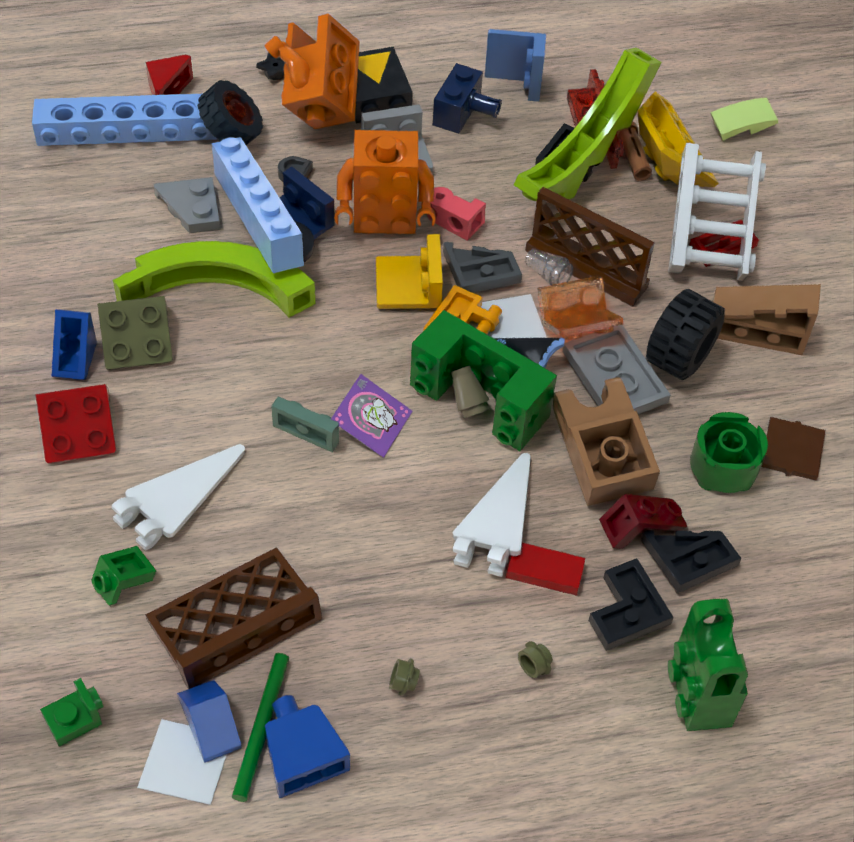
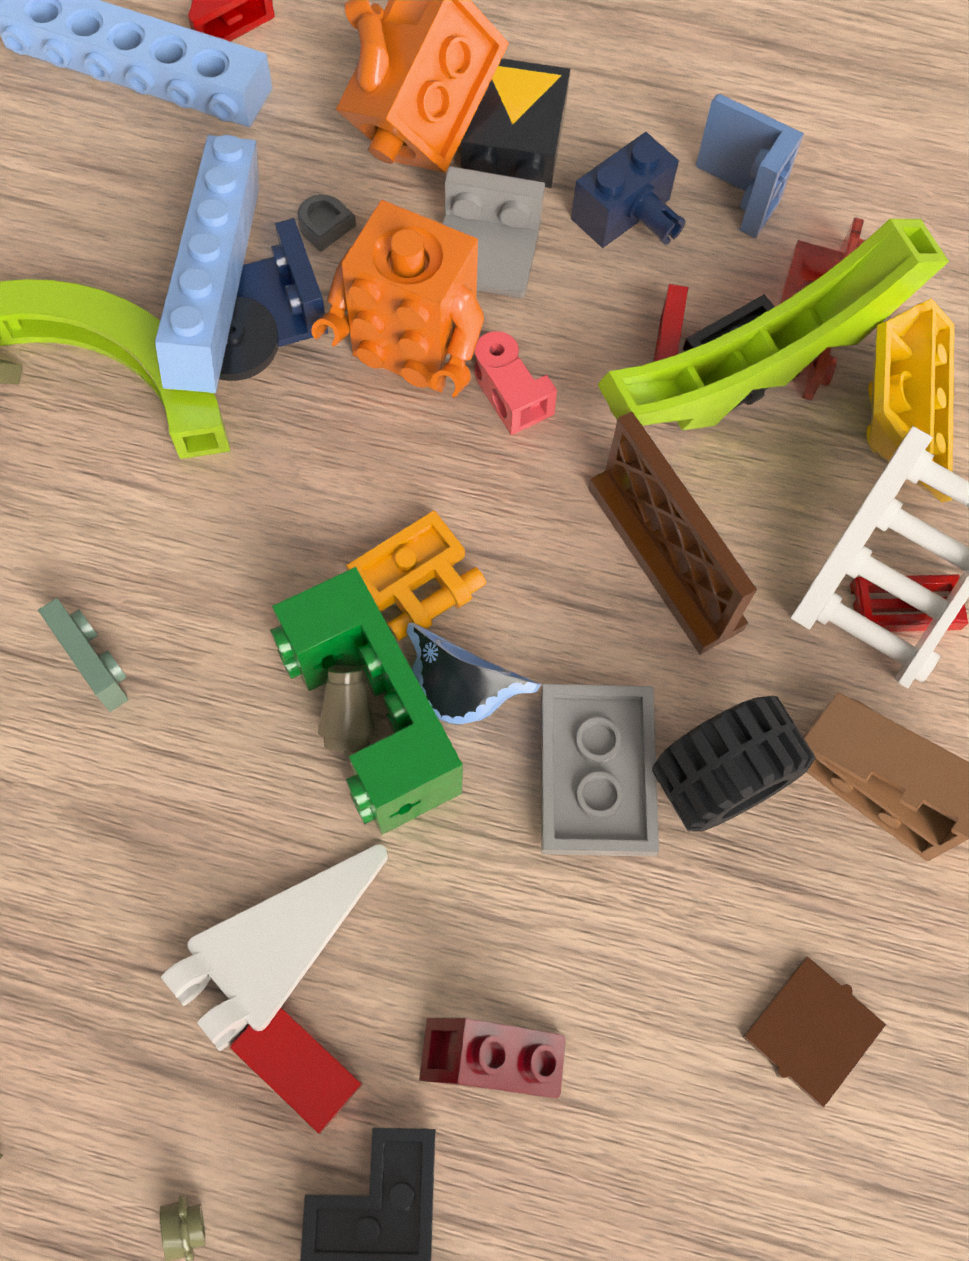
camera: 25 degrees right, 15 degrees up
light grey wing [154,177,220,233] -> none
black wheel [197,80,263,145] -> none
sticker [331,374,412,458] -> none
yellow bracket [376,234,443,309] -> none
dark grey wing [443,242,522,293] -> none
white sticker [481,294,547,338] -> none
clear cone [525,248,573,287] -> none
clear orange bracket [537,276,624,340] -> none
medium nougat brick [552,377,660,506] -> none
nougat pin [615,121,652,181] -> none
black wing [641,530,741,593] -> none
green brick [690,412,768,493] -> none
none -> red tile [653,284,689,362]

